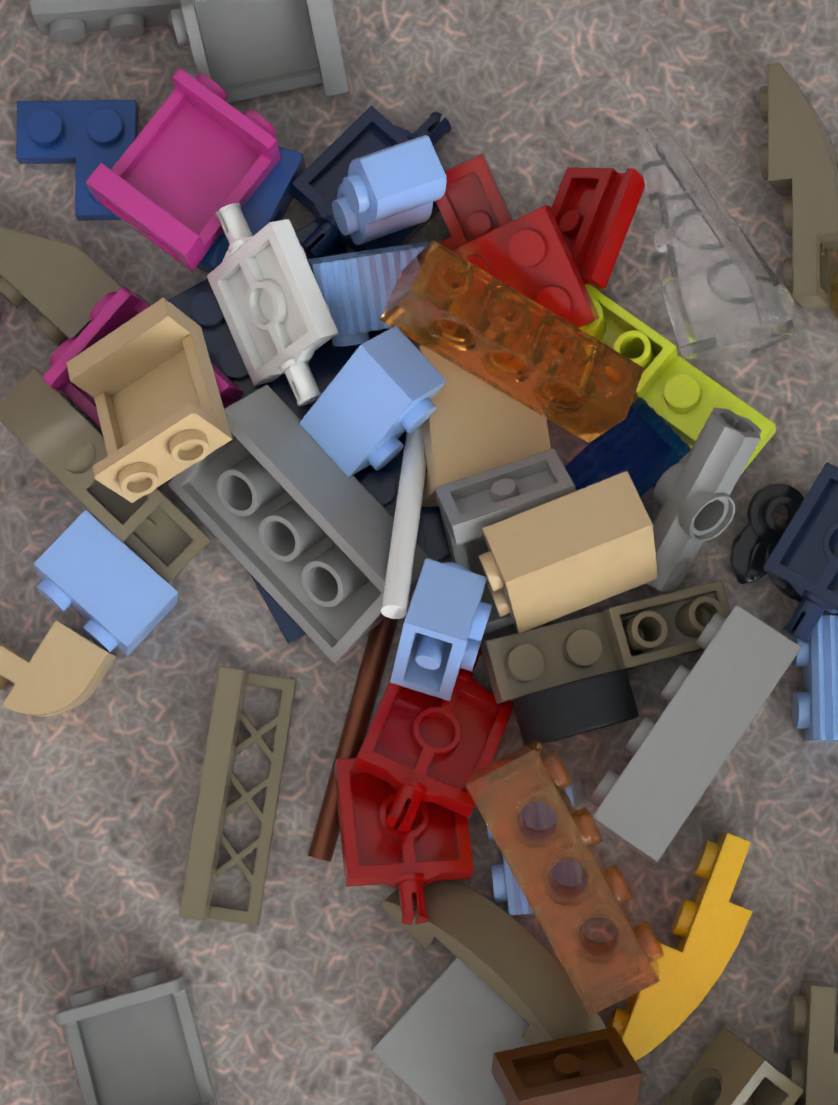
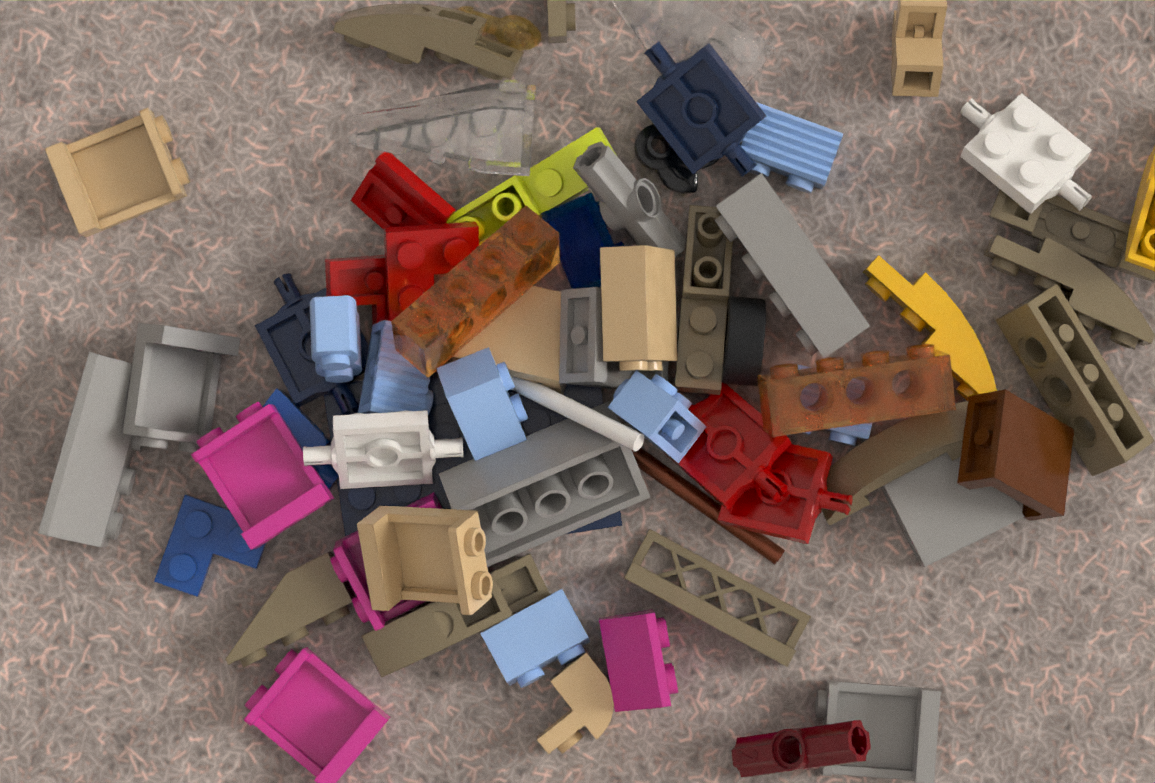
camera: 70 degrees left, 5 degrees up
none -> dark pink slope [599,609,678,712]
none -> dark red piece [731,720,871,778]

